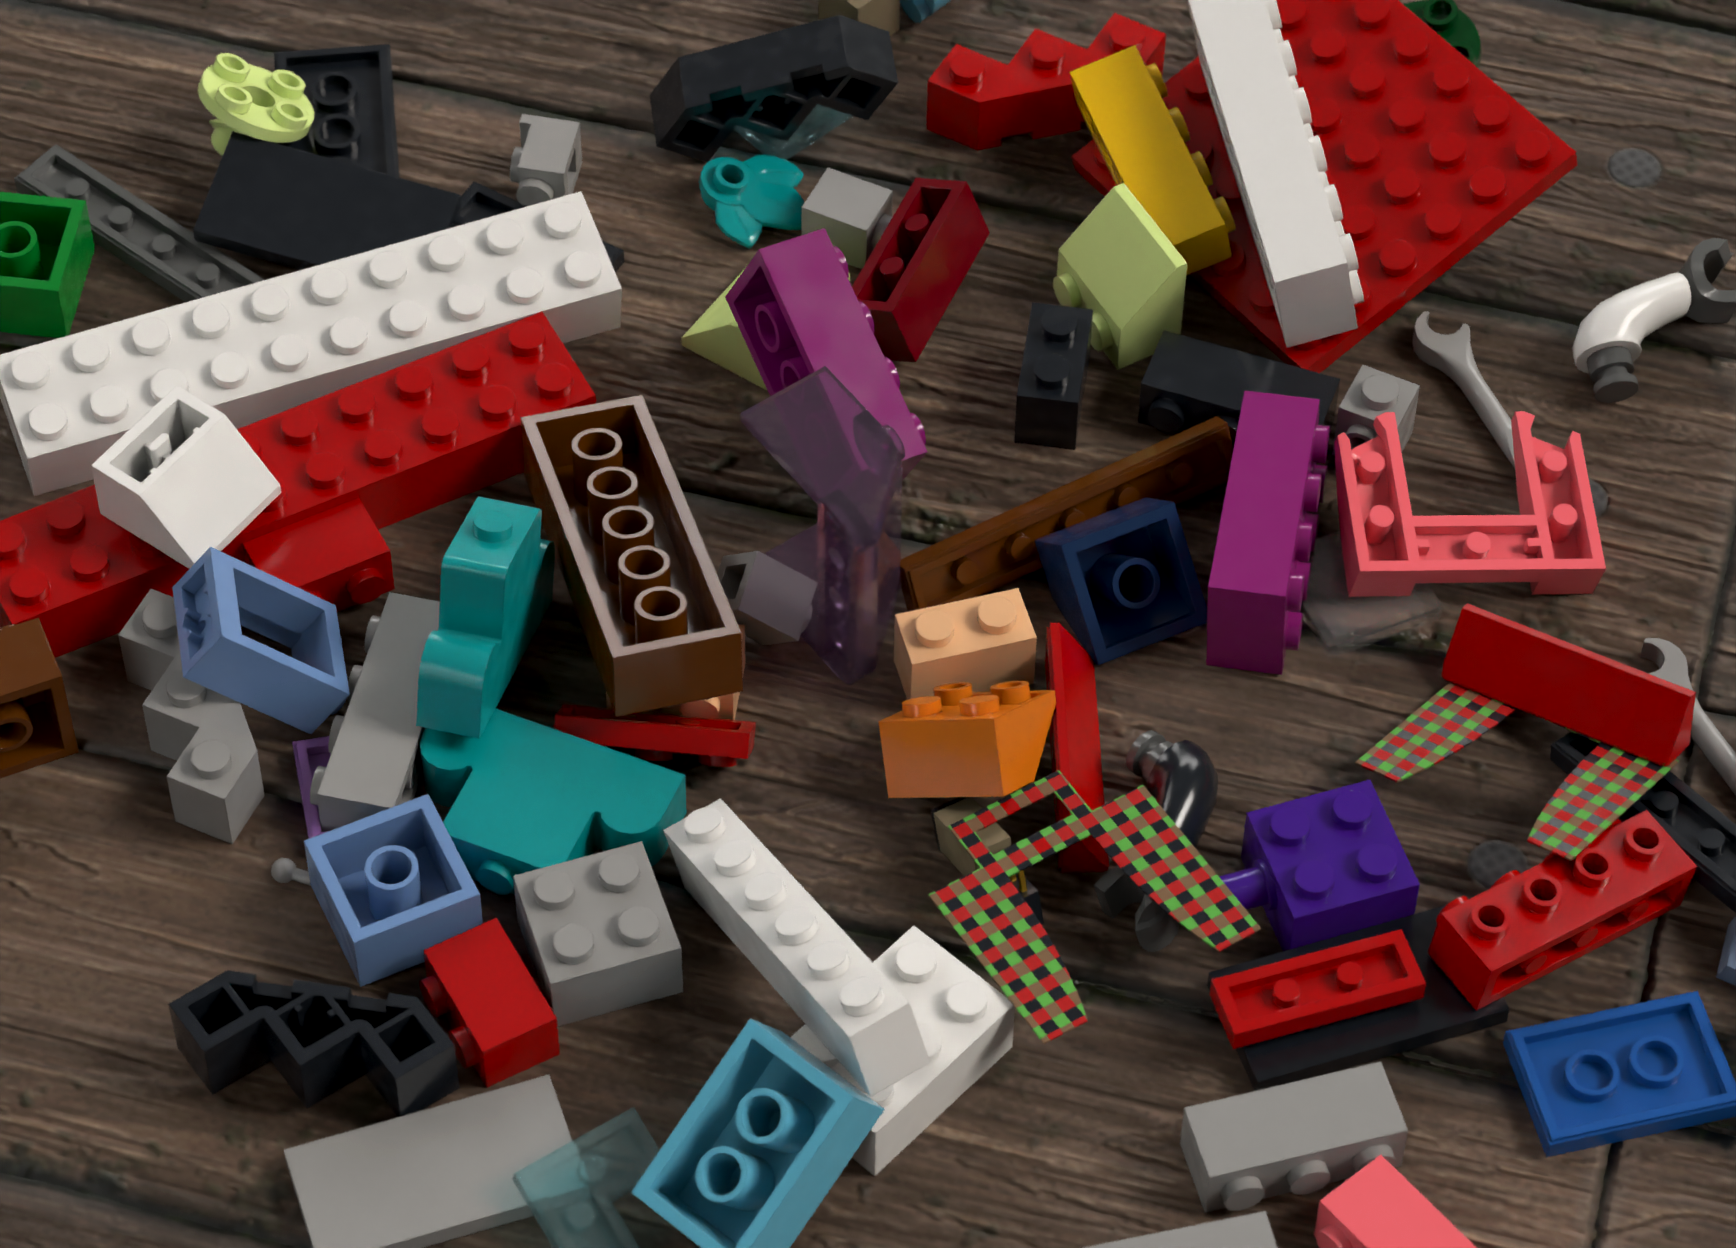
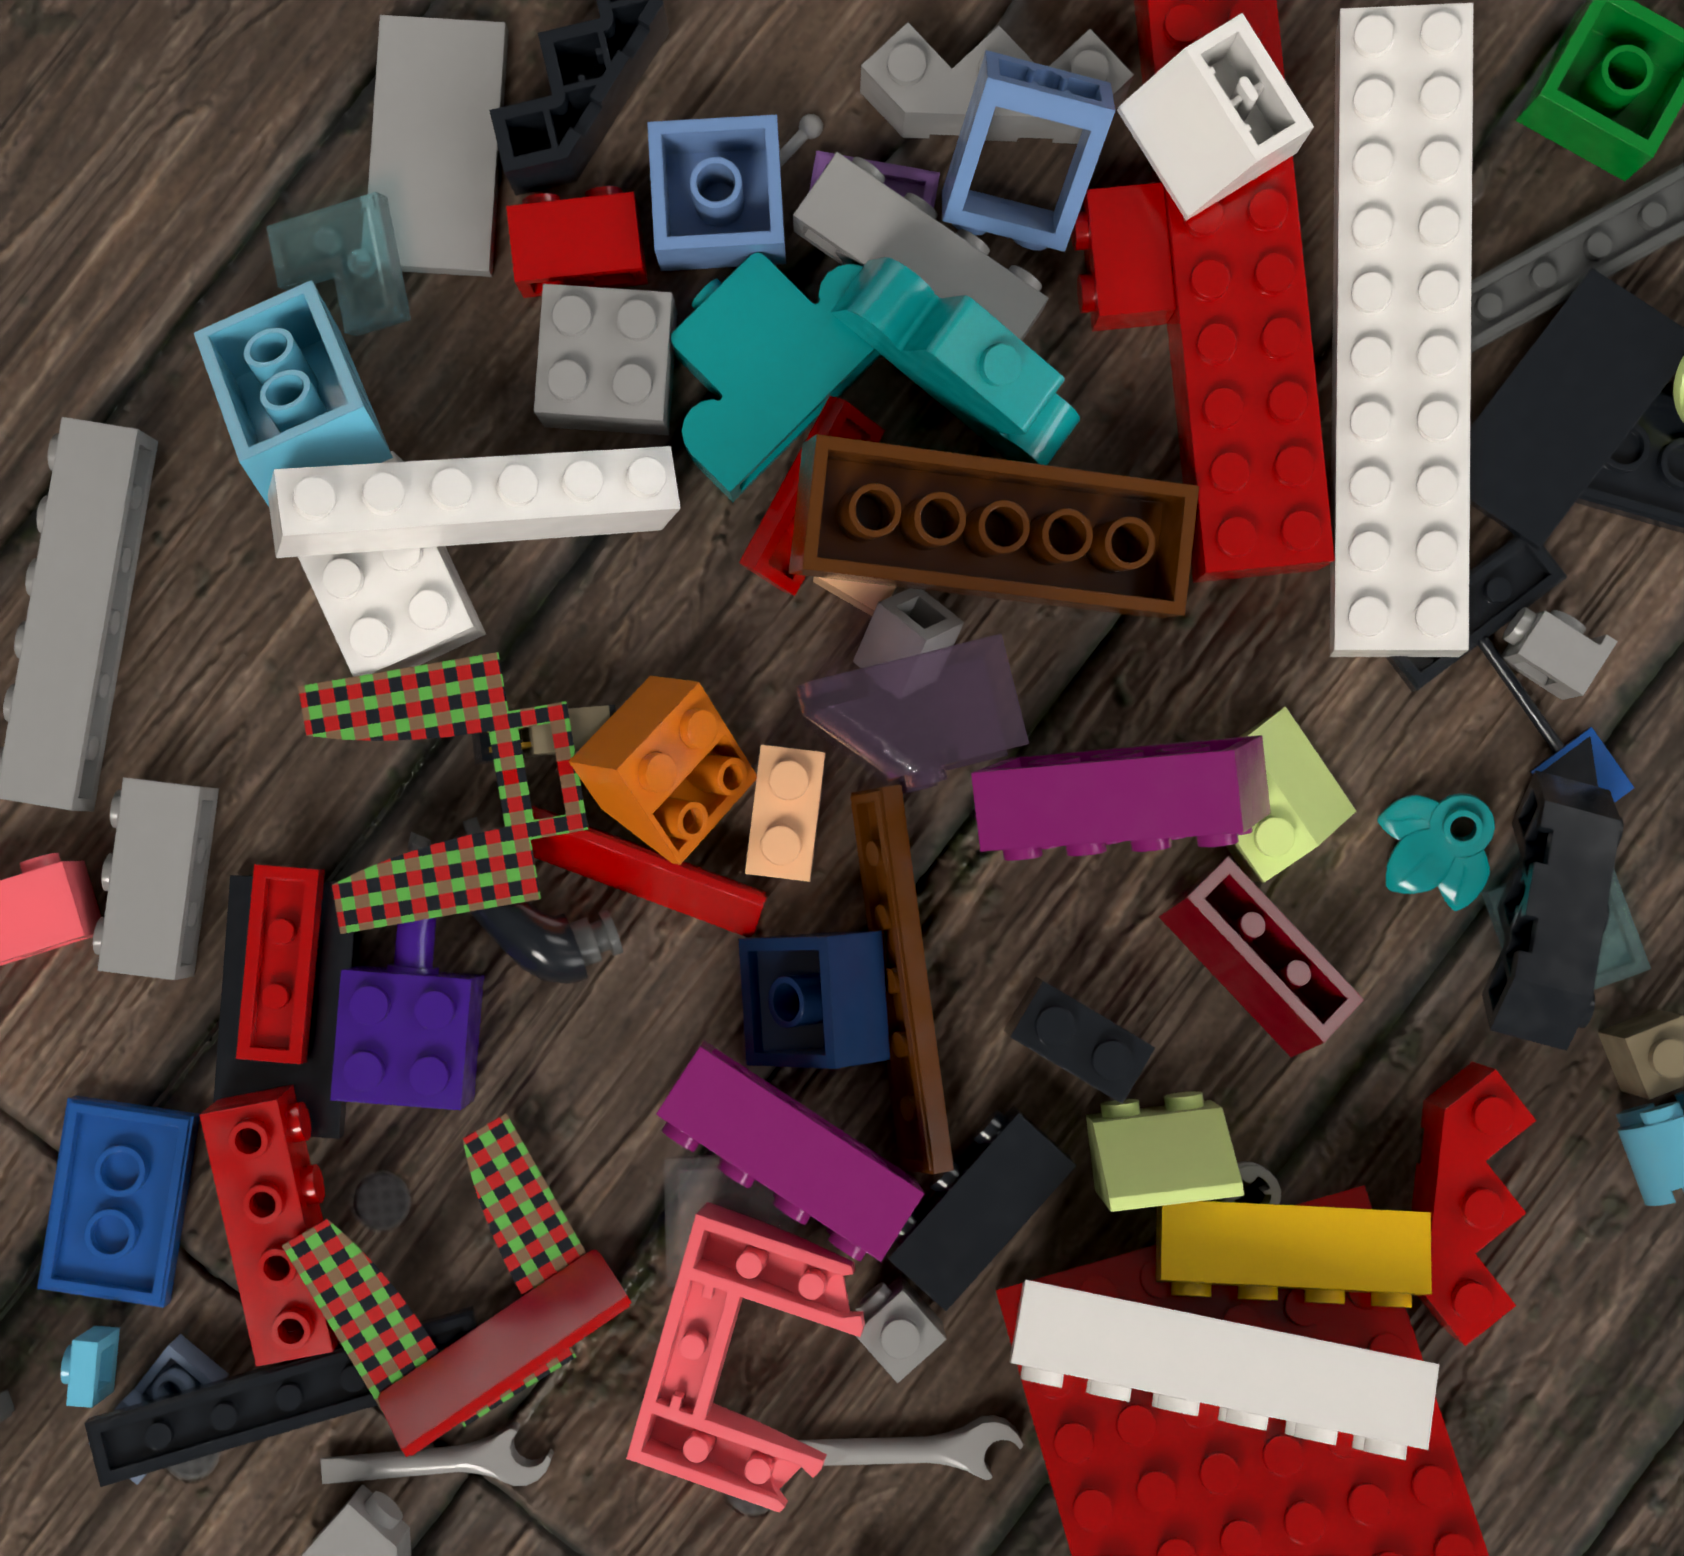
camera: 110 degrees right, 35 degrees up
light grey brick [802,167,893,269] -> none
none -> piece [1478,636,1634,803]

